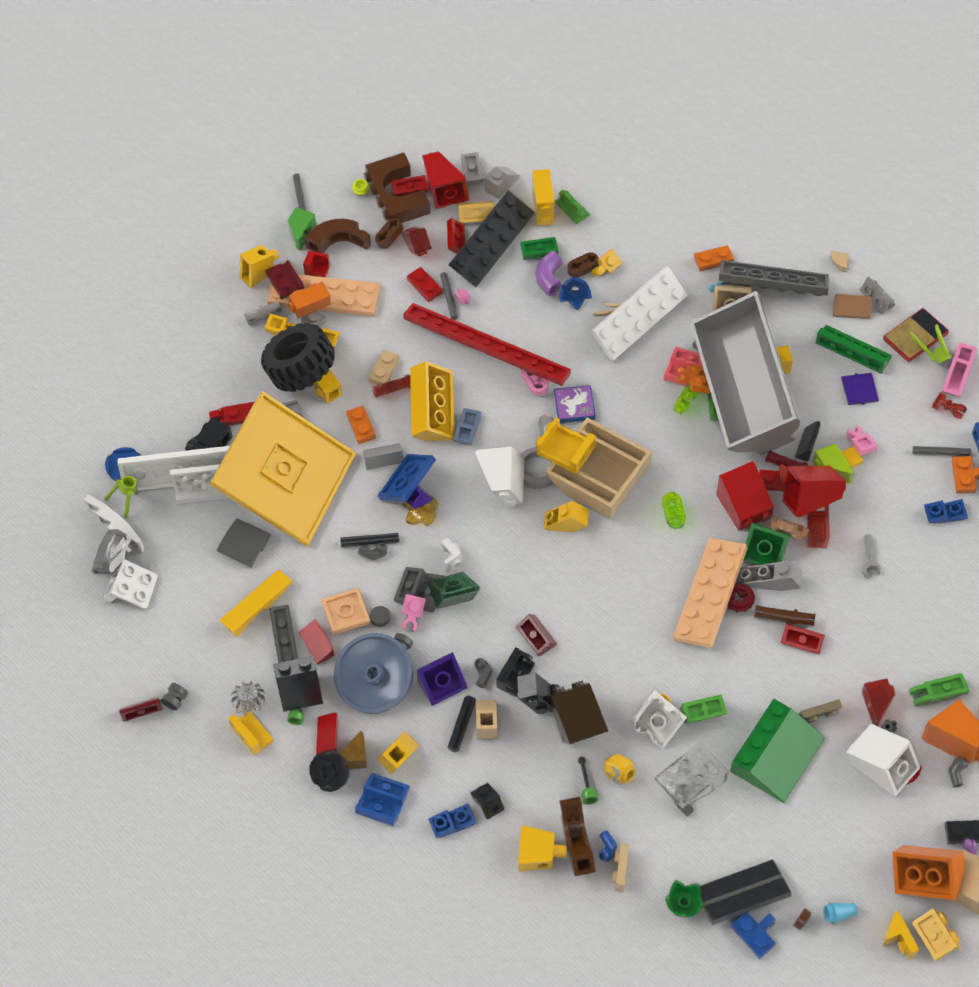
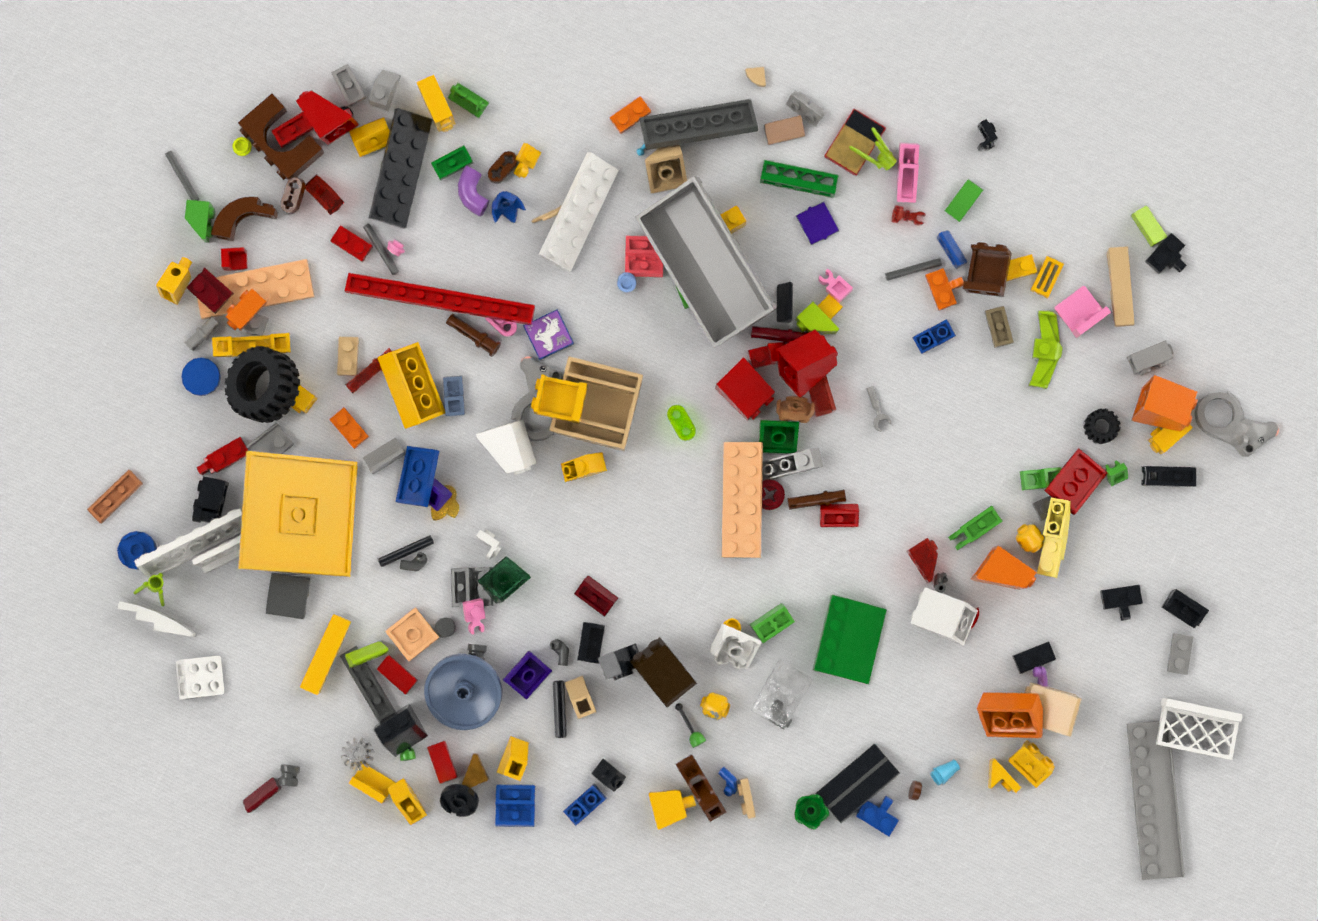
camera: 25 degrees left, 25 degrees up
flat silver slope [91,529,132,574] -> none
red plate [447,218,465,254] -> none
clear neon green plate [673,383,699,414] -> none
orange plate [675,365,710,394] -> none
dark tan plate [798,699,842,723] -> none
dark grey arm [948,757,968,788] -> none
none -> nougat tile [87,470,143,524]
none -> blue tile [181,358,221,396]
none -> lime slope [345,641,389,668]
none -> yellow slope [387,778,427,825]
none -> reddish brown pin [446,314,501,357]
none -> light blue tile [617,272,636,292]

